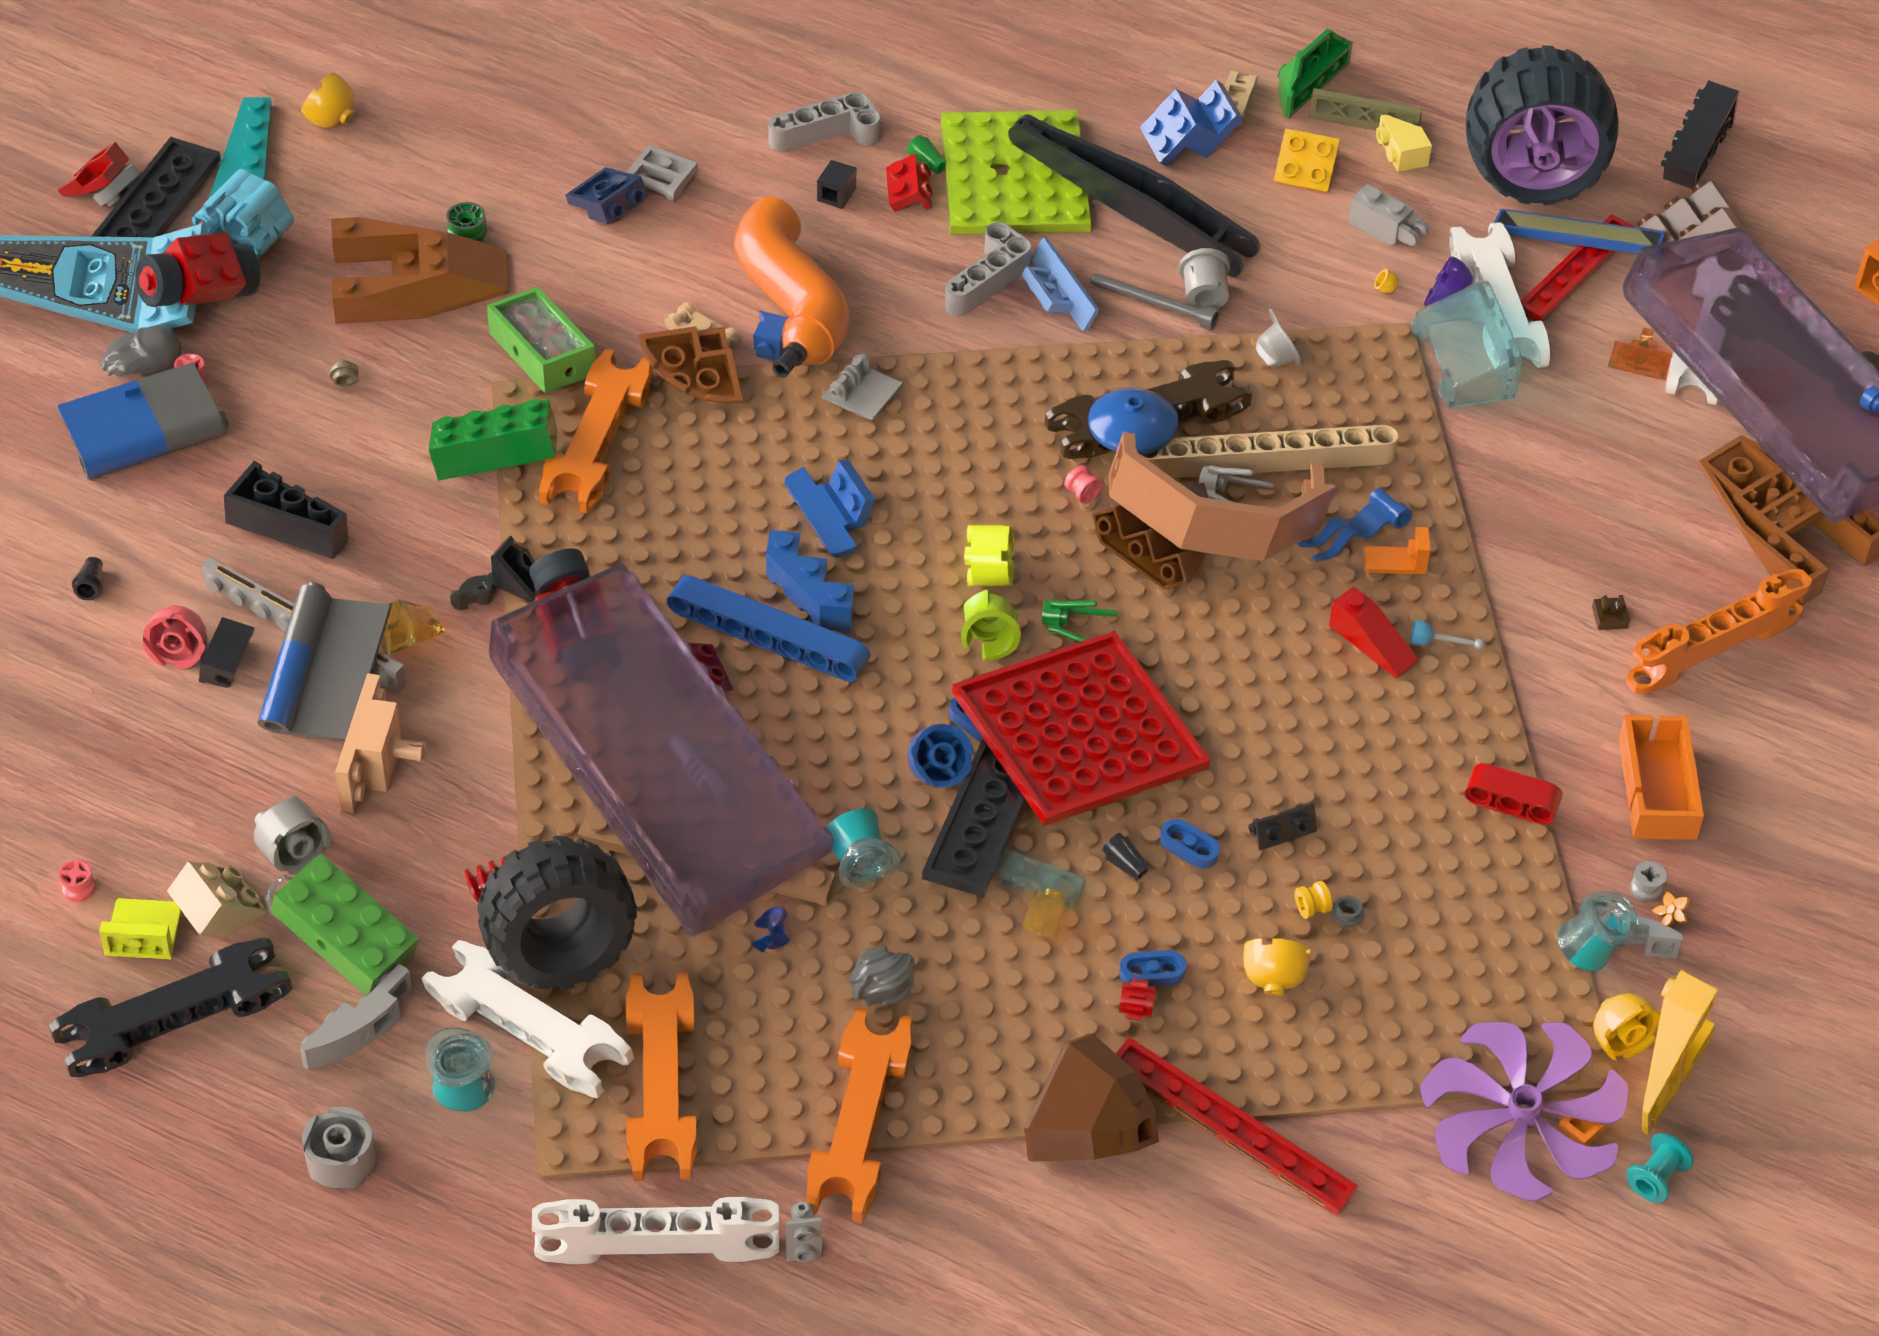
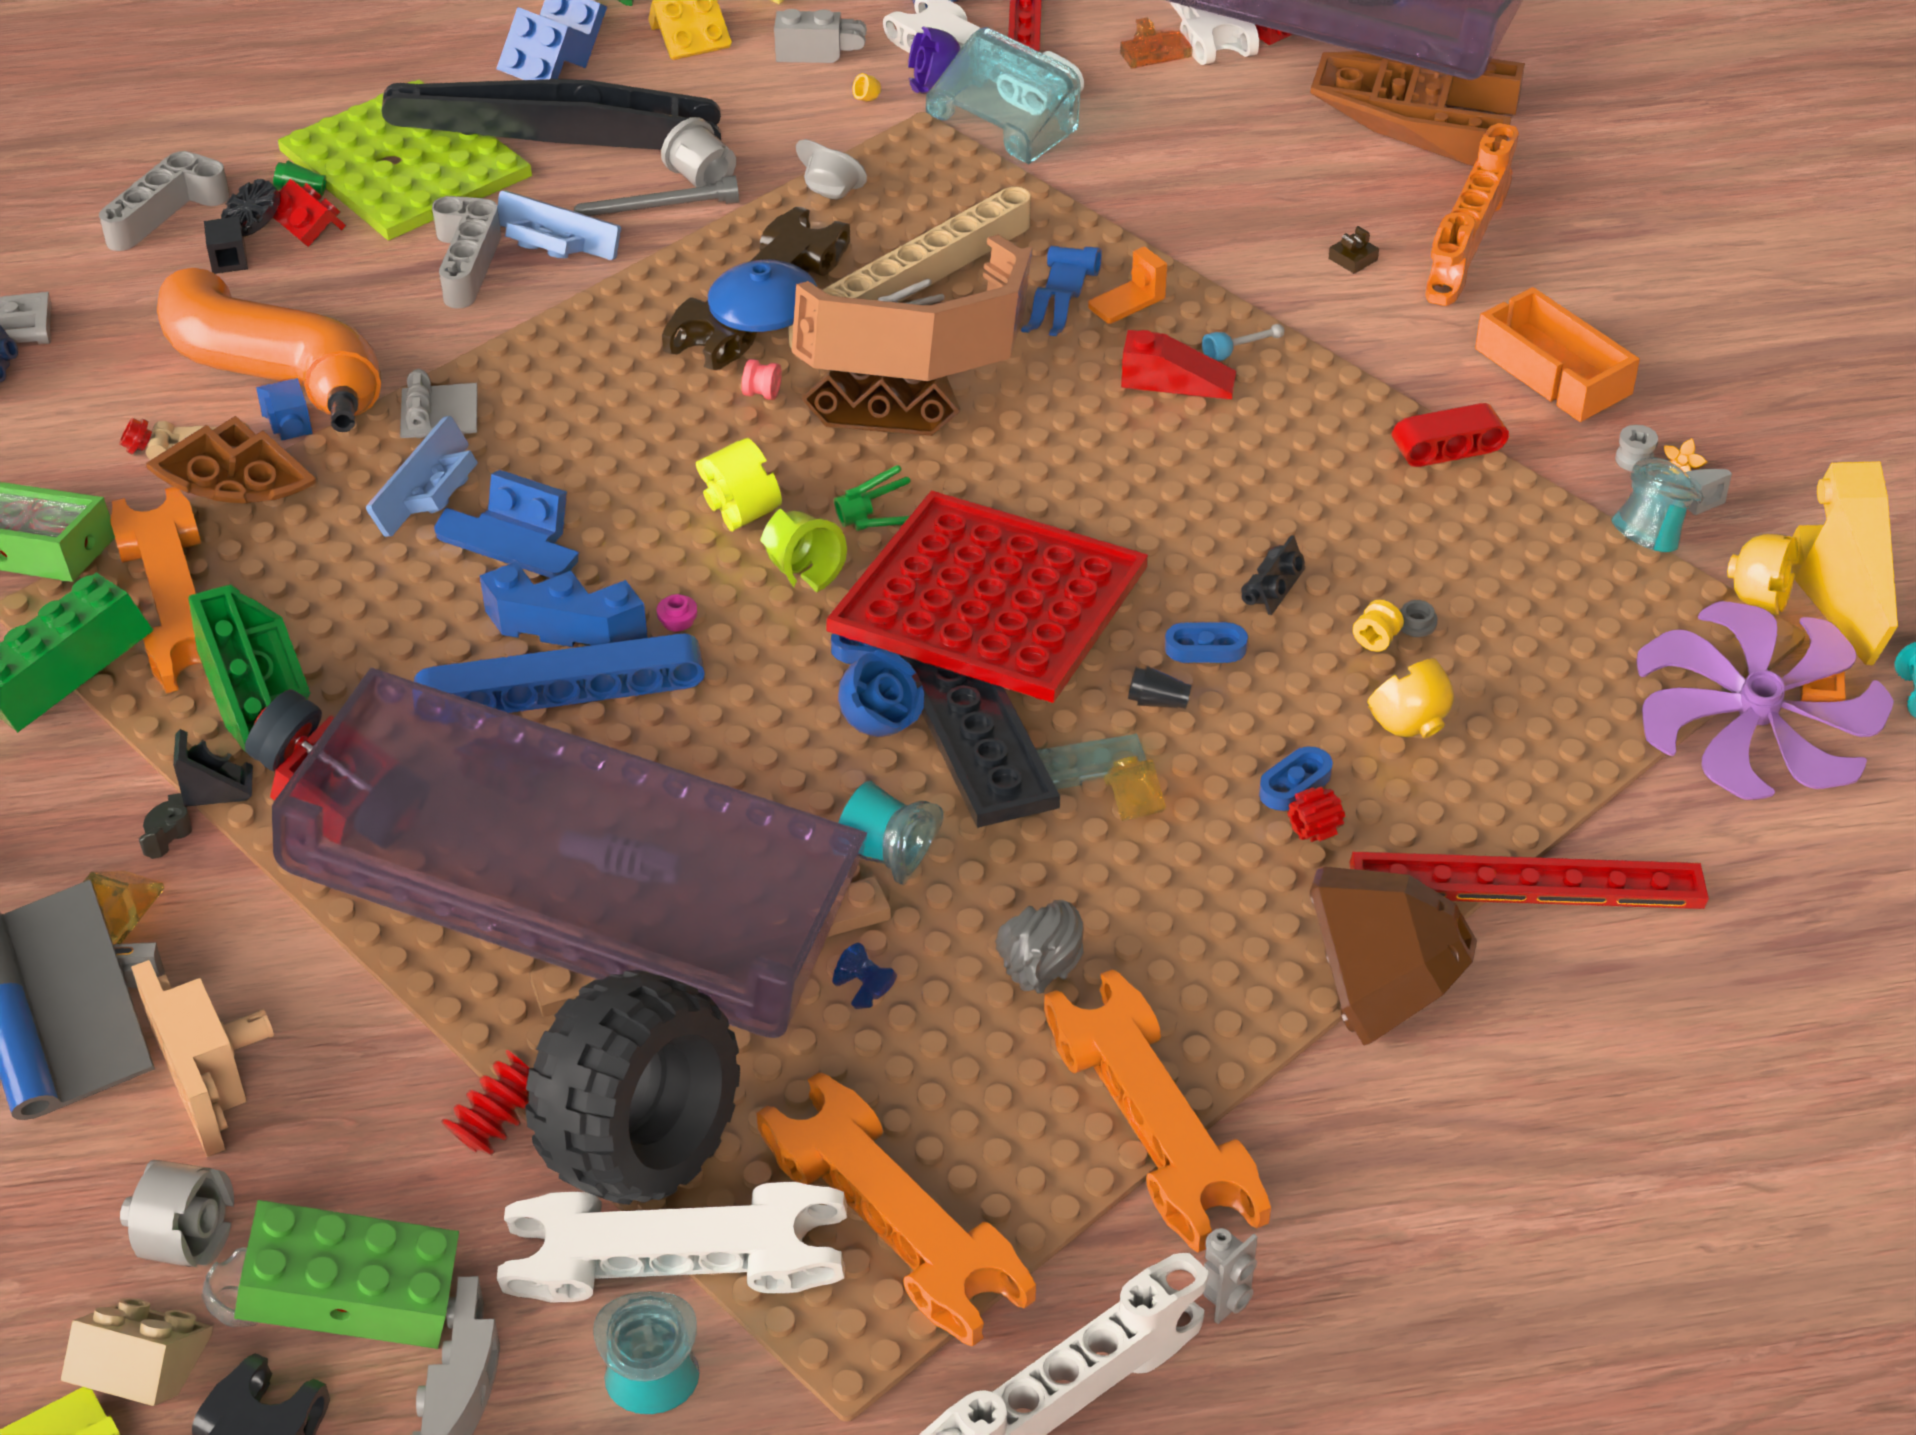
camera: 35 degrees left, 5 degrees down
none -> red plate [119,417,152,455]
none -> green wedge [188,585,311,753]
none -> black wheel [221,179,280,237]
none -> medium blue bracket [366,416,478,537]
none -> dark pink plate [656,594,697,631]

